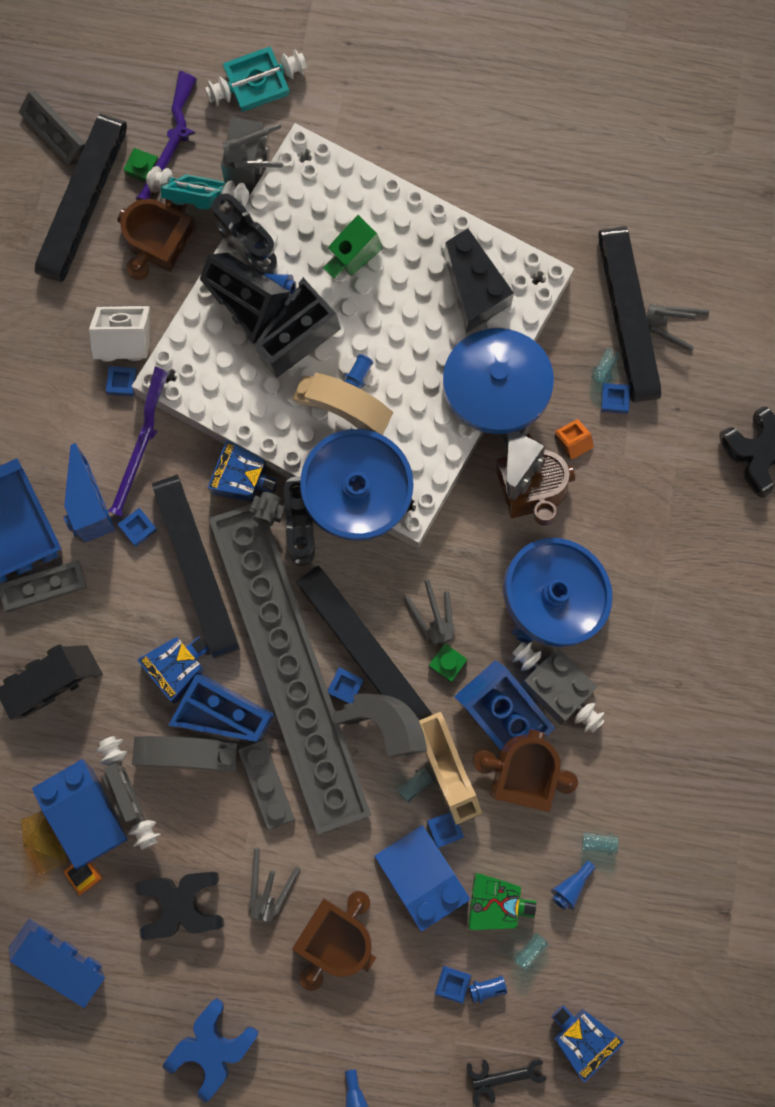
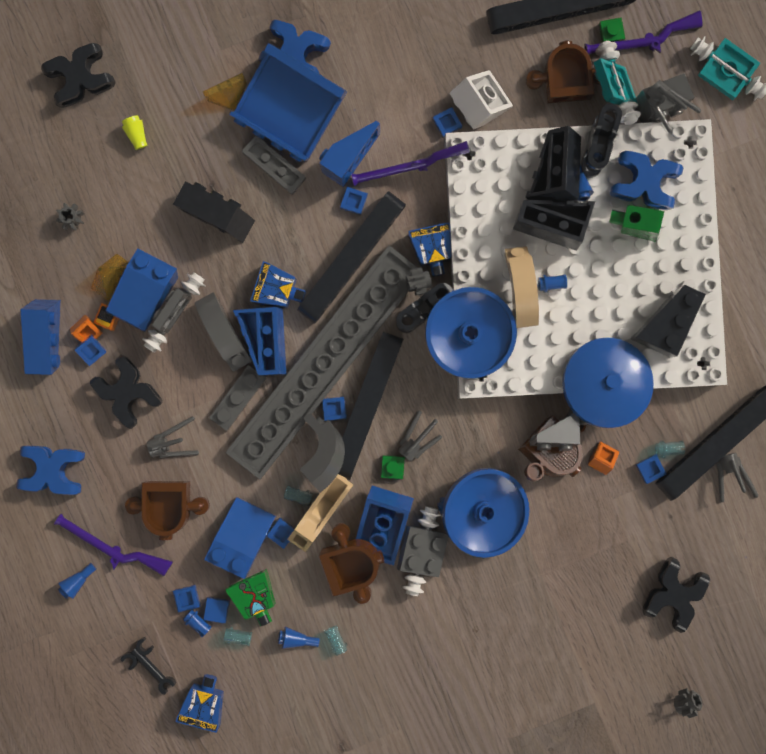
camera: 65 degrees right, 10 degrees up
none -> dark purple piece [54,514,173,576]
none -> orange slope [70,315,103,342]
none -> blue tile [74,334,106,366]
none -> blue tile [204,597,230,623]
none -> blue piece [610,151,684,210]

